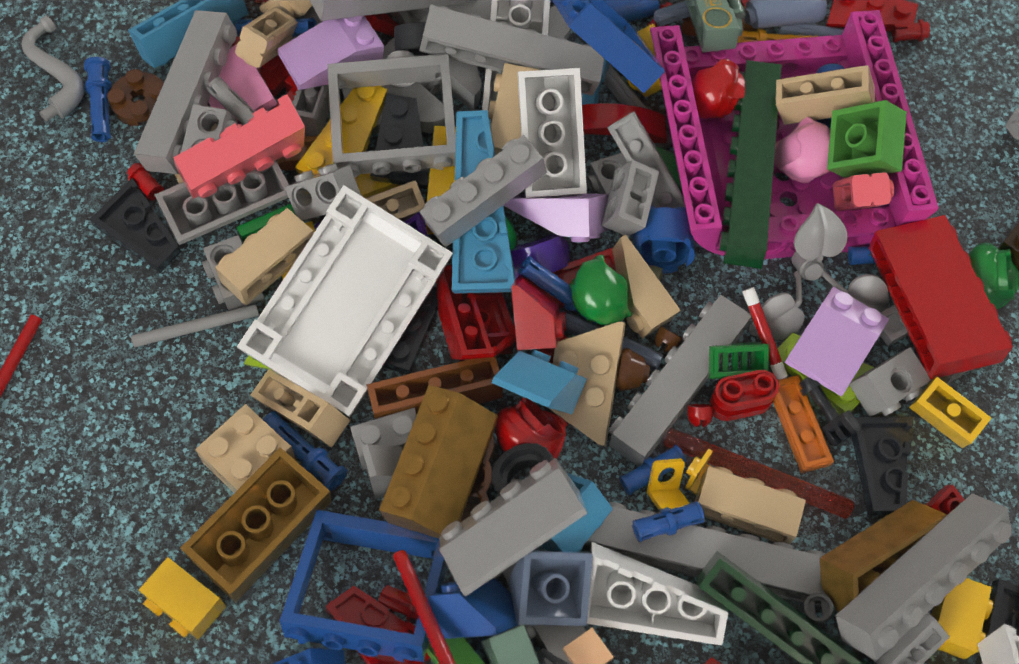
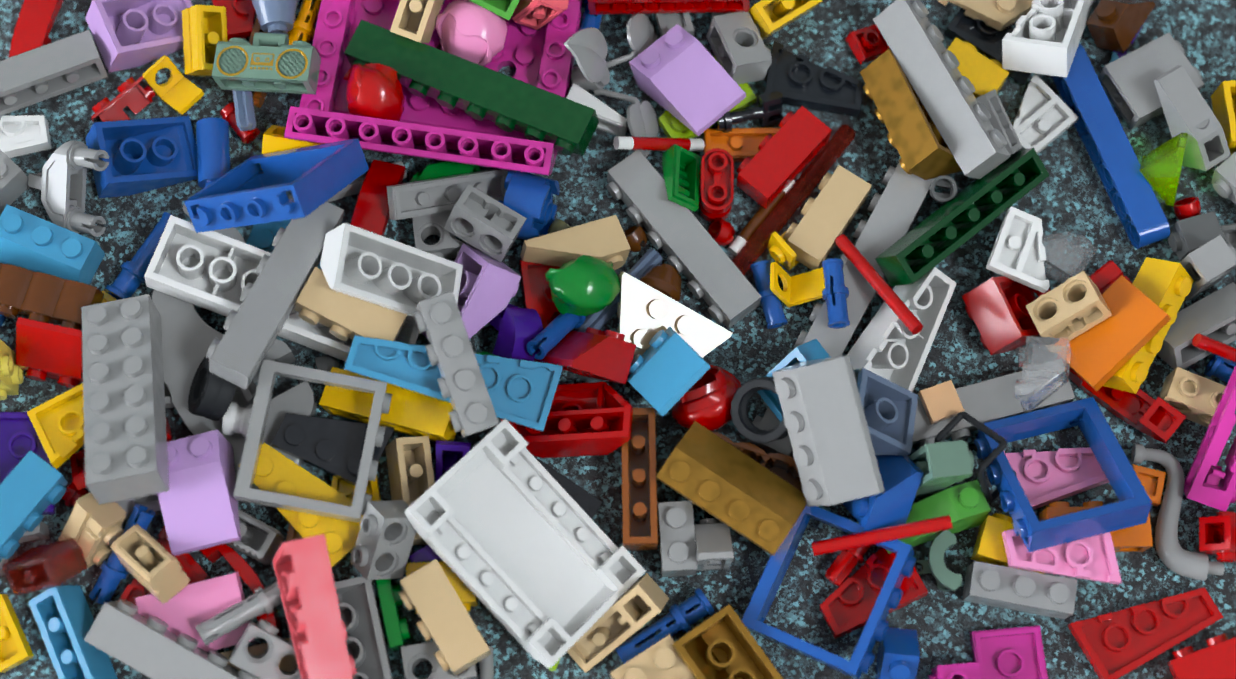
camera: 75 degrees left, 10 degrees up
none -> white slope [567,83,627,136]
none -> reddish brown bar [728,180,796,256]
none -> red brick [736,106,832,210]
none -> red bar [835,234,923,334]

